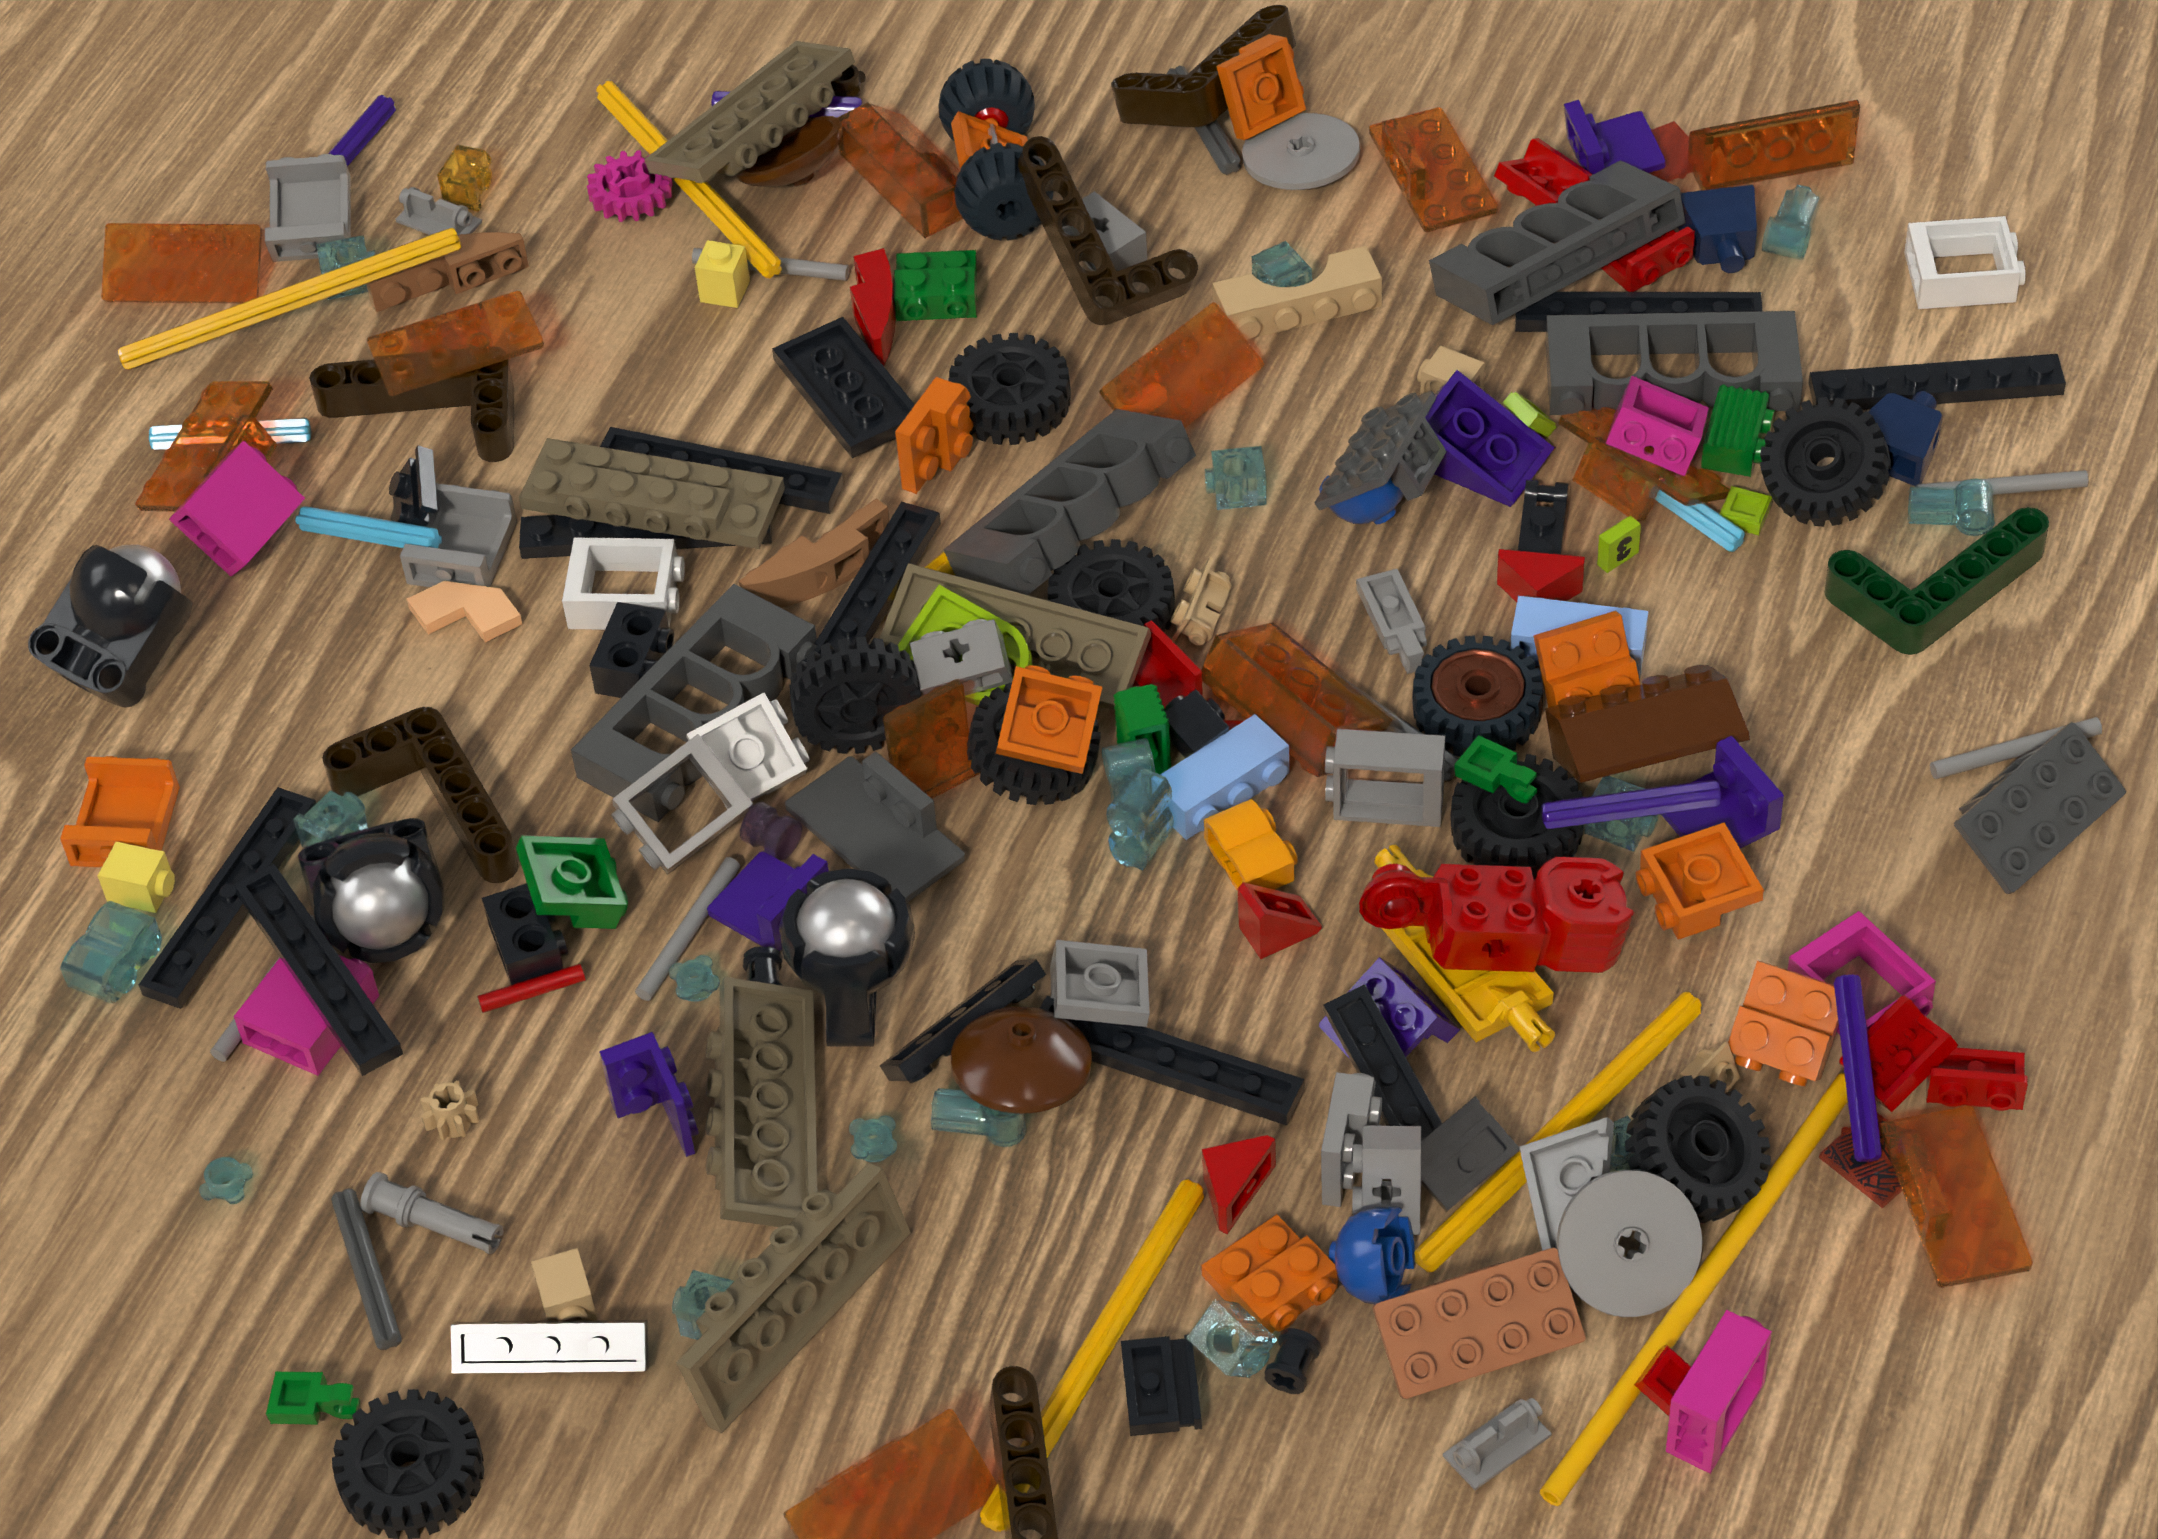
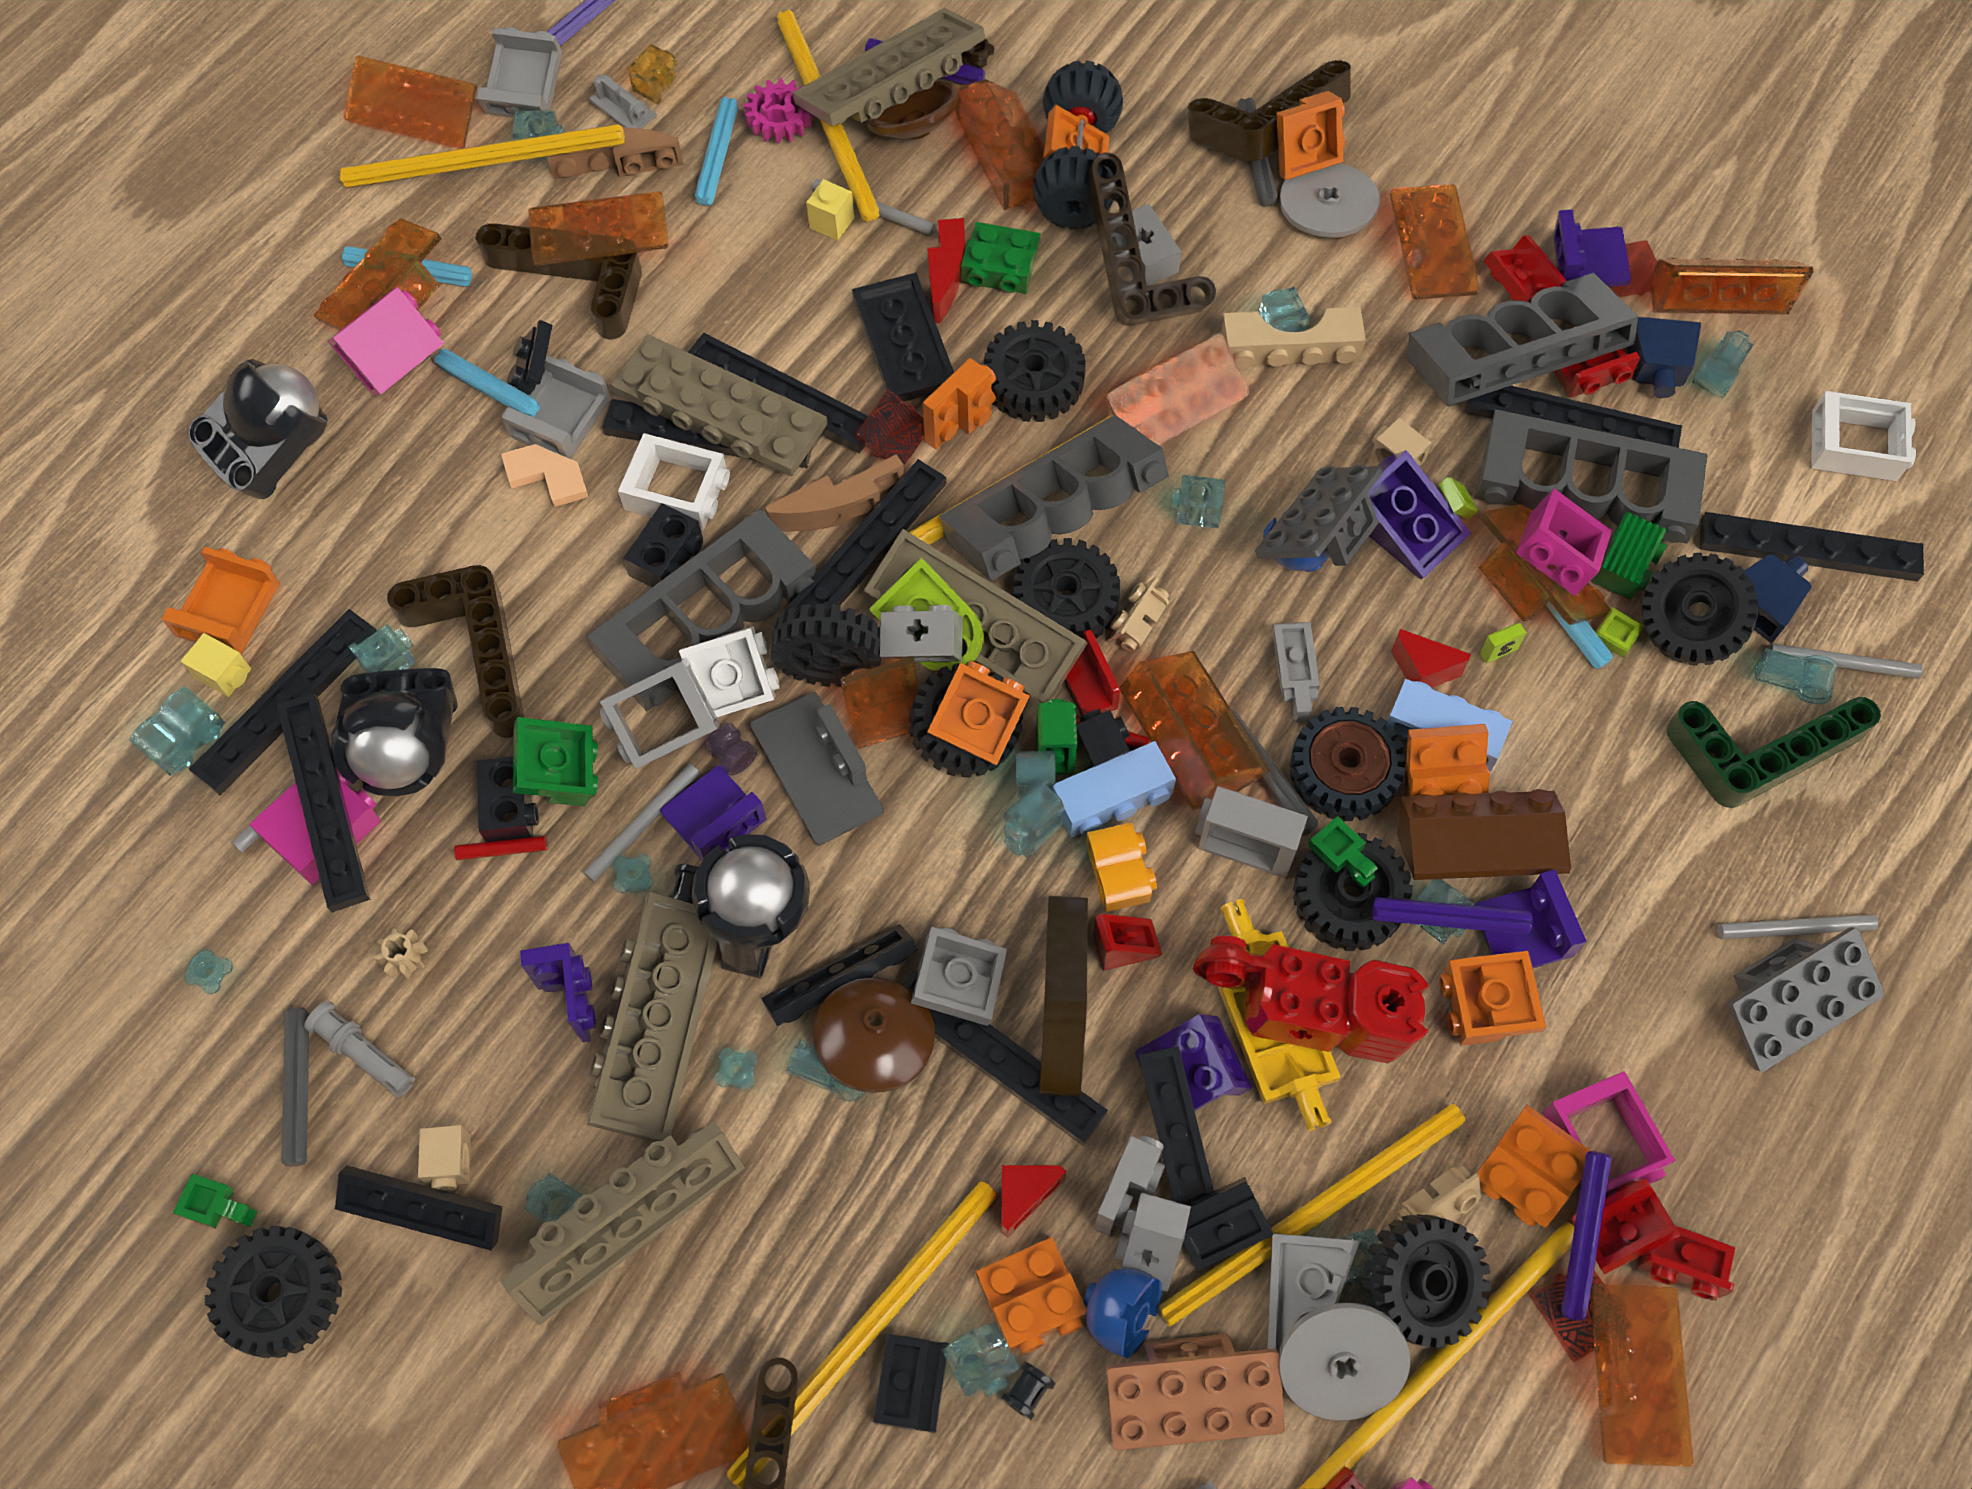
camera: 10 degrees right, 15 degrees up
black plate [1518,480,1568,555] -> none
none -> medium azure axle [695,97,738,206]
none -> clear red piece [854,389,925,465]
none -> dark brown beam [1040,896,1088,1097]

